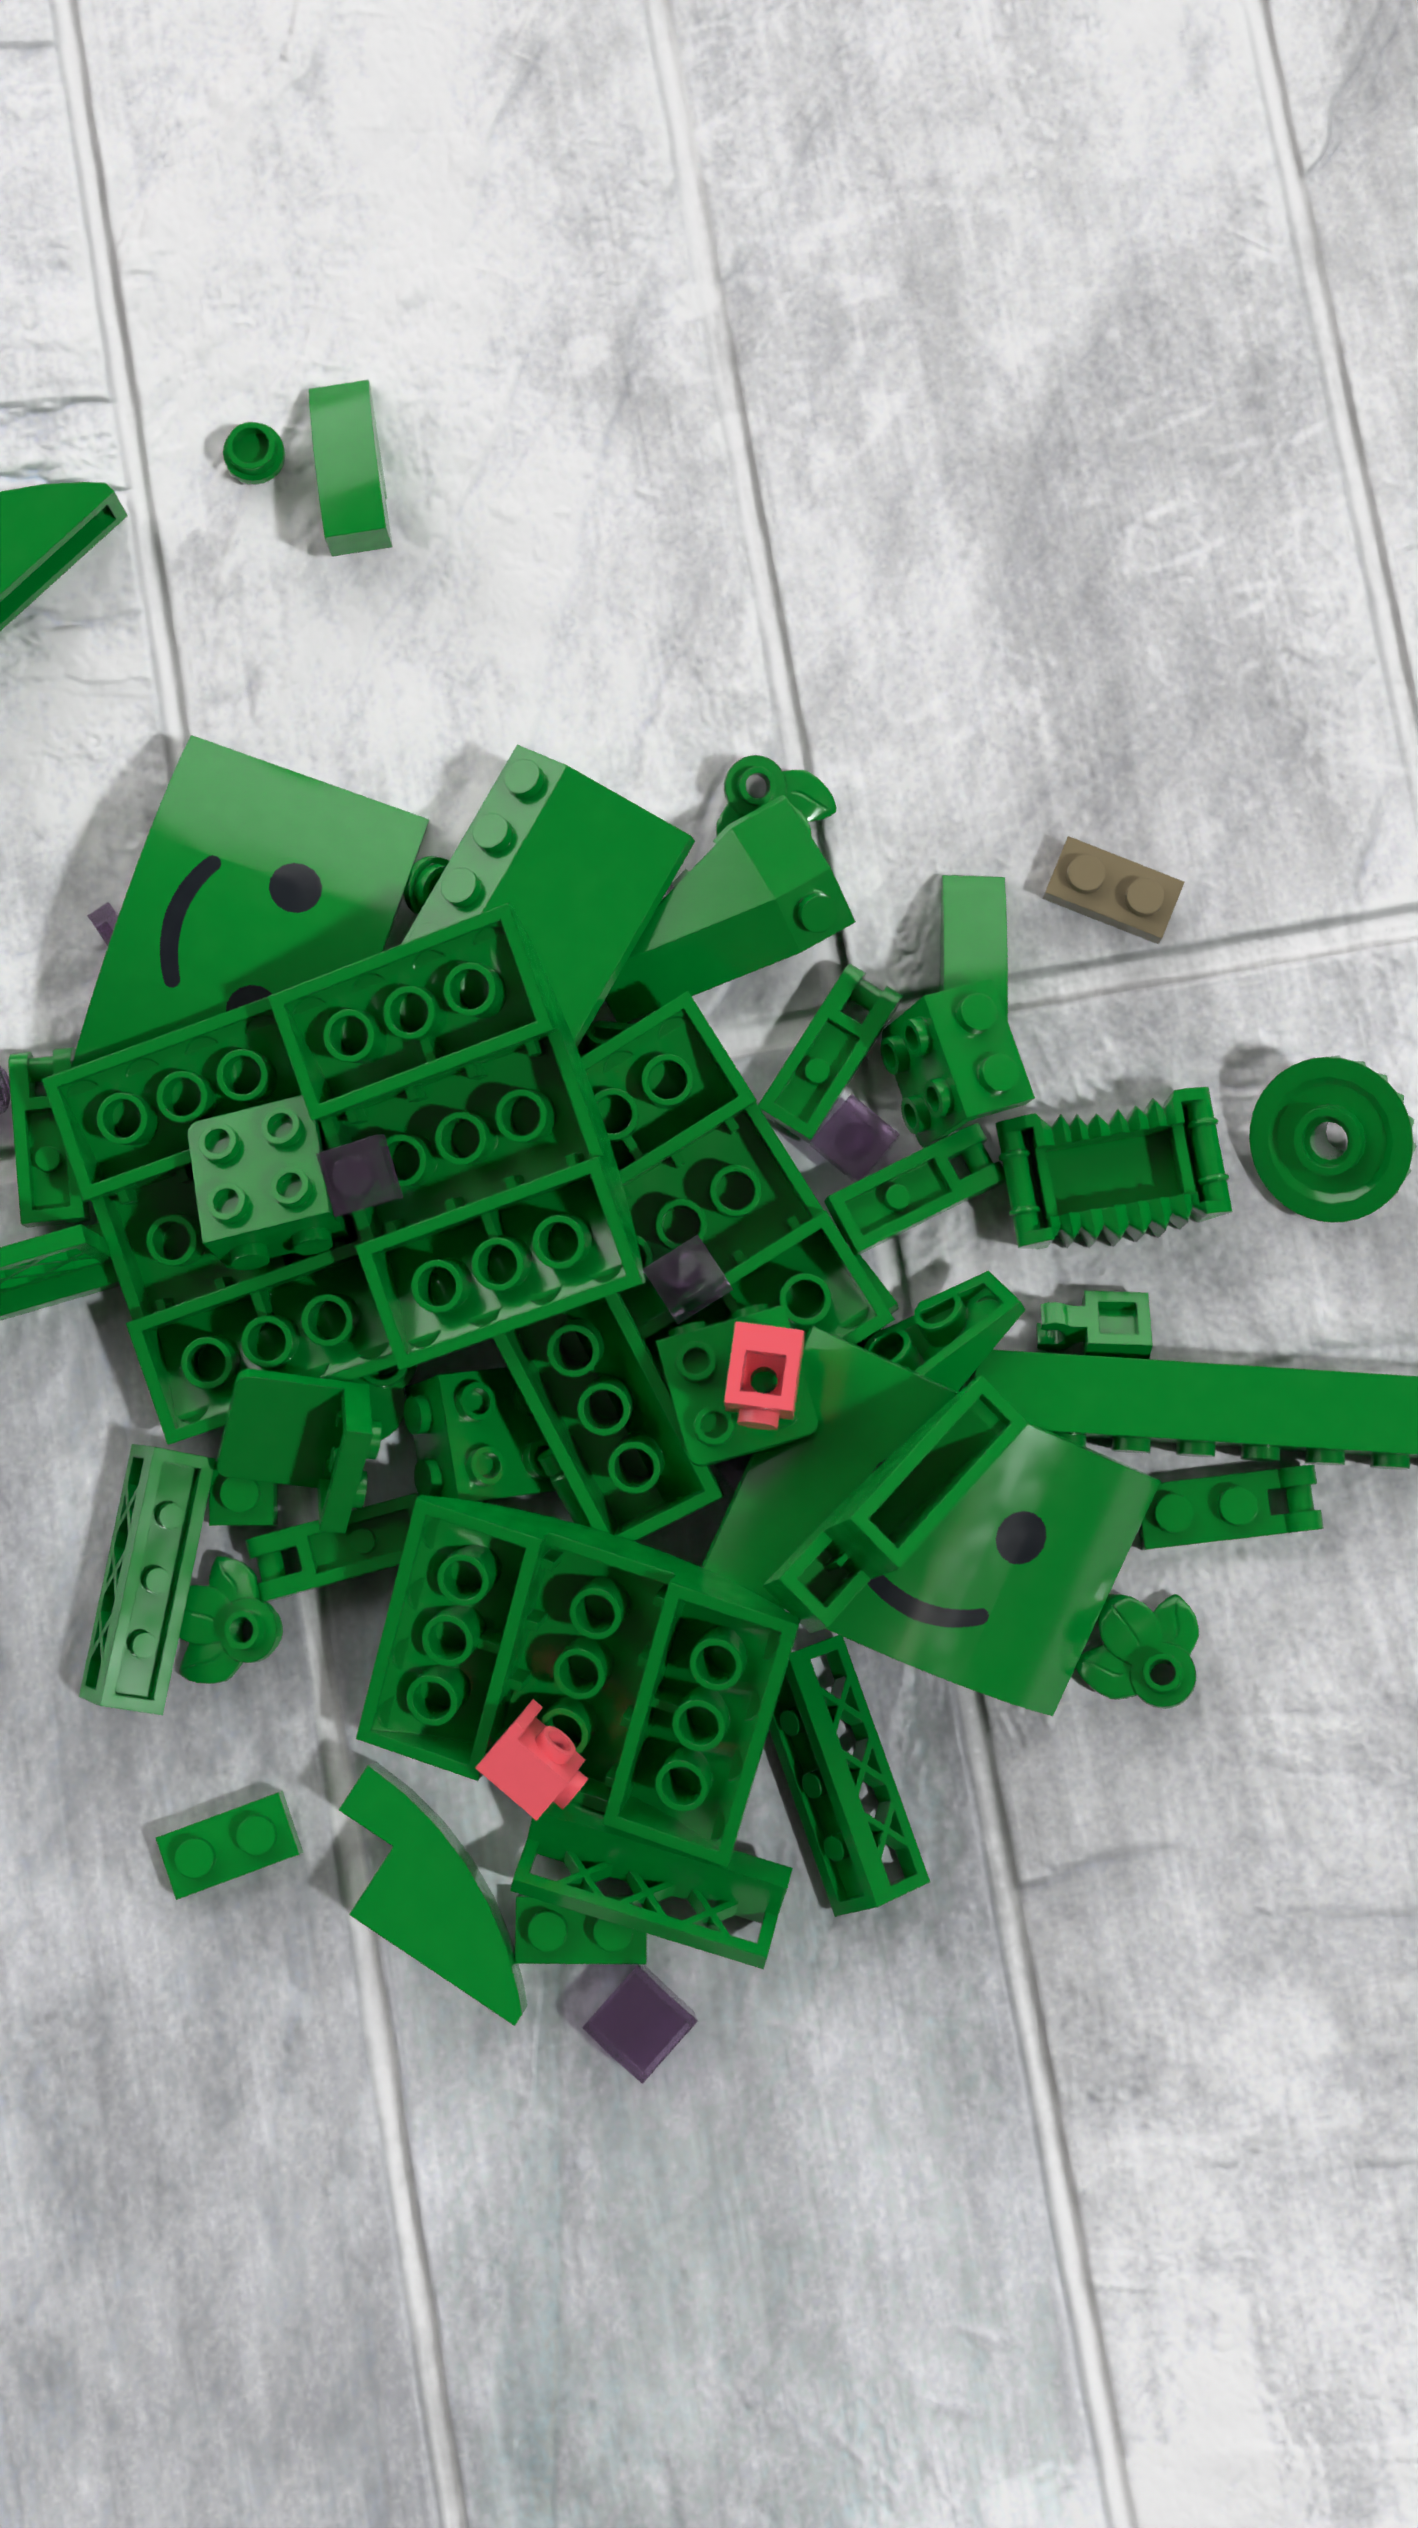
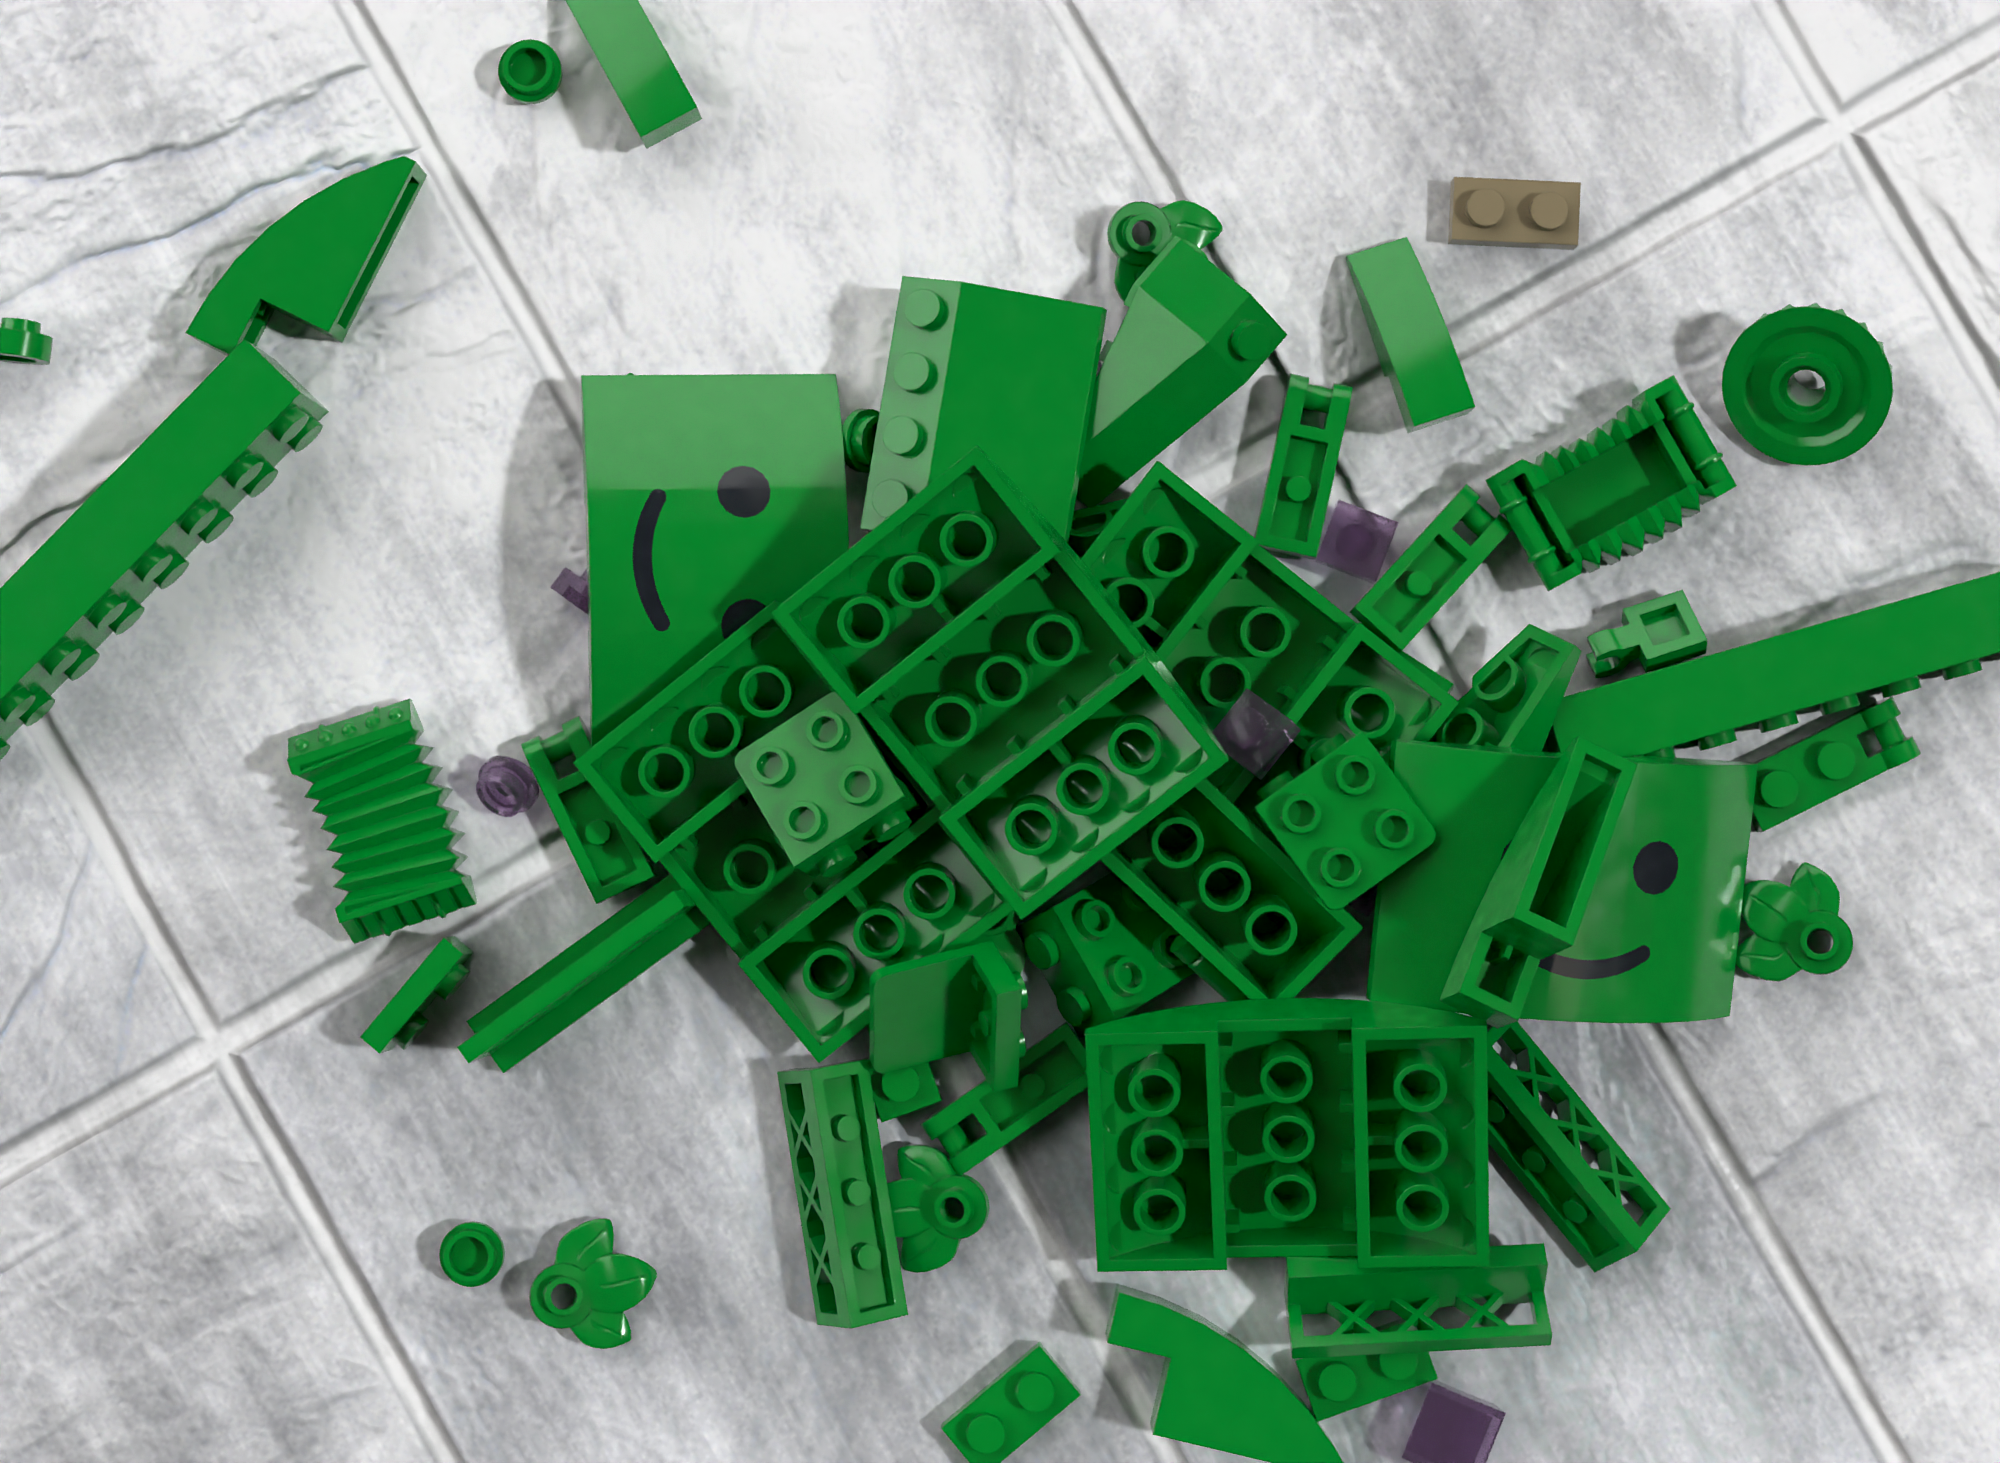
camera: 25 degrees left, 5 degrees up
plate [316,1134,403,1217] -> none
coral brick [476,1699,588,1821] -> none
coral brick [724,1322,804,1430] -> none
green bracket [880,977,1035,1147] -> none

